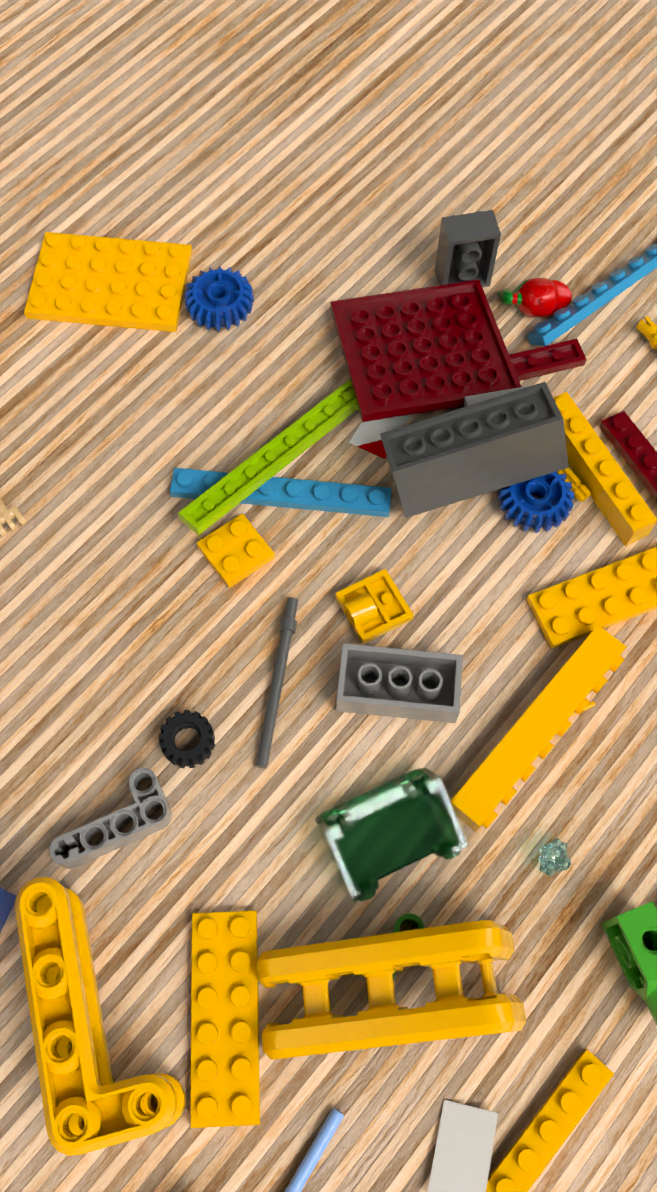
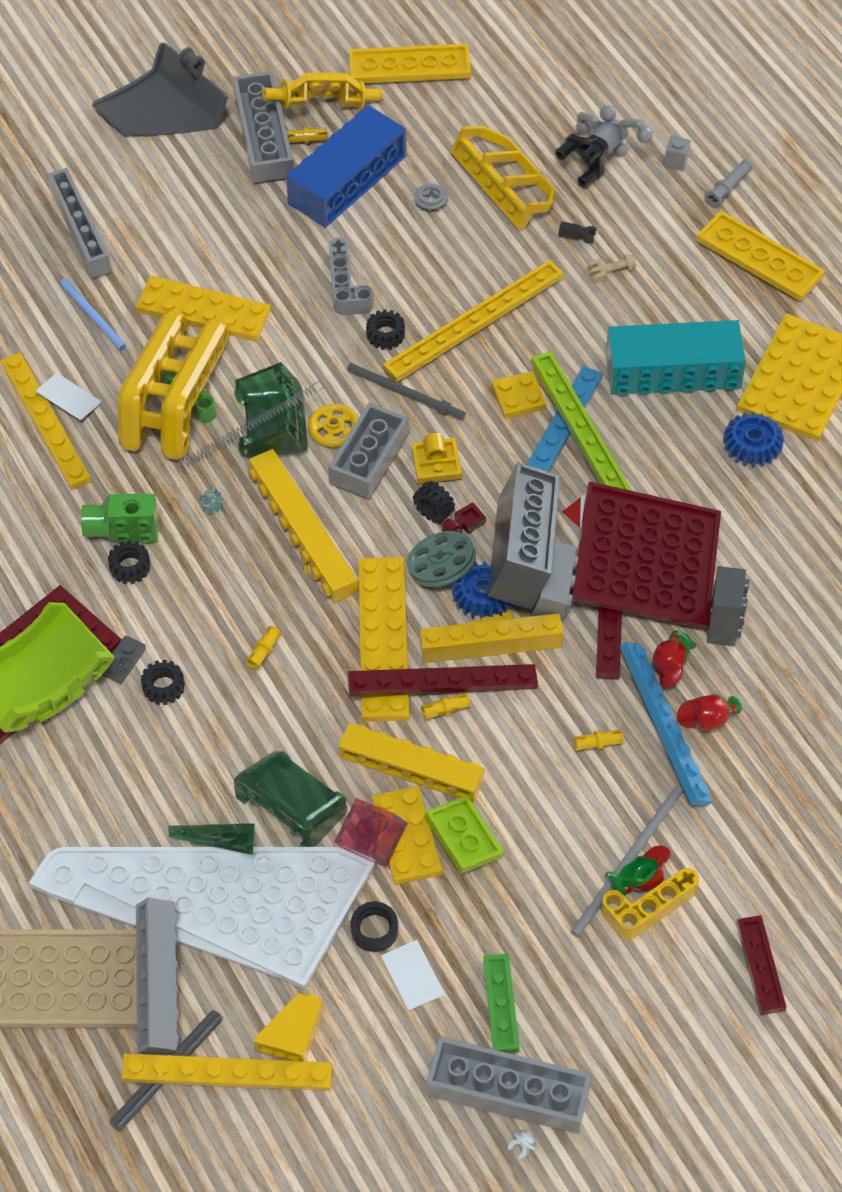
camera: 110 degrees right, 10 degrees down
yellow beam [15,877,186,1156] -> none
none -> light grey piece [177,381,324,470]
none -> yellow plate [307,404,359,448]
none -> yellow plate [383,260,564,382]
none -> sand green wedge [407,531,476,587]
none -> black tyre [413,481,455,524]
none -> dark red plate [441,502,486,533]
none -> teal brick [605,320,746,395]
none -> red hair [677,694,742,731]

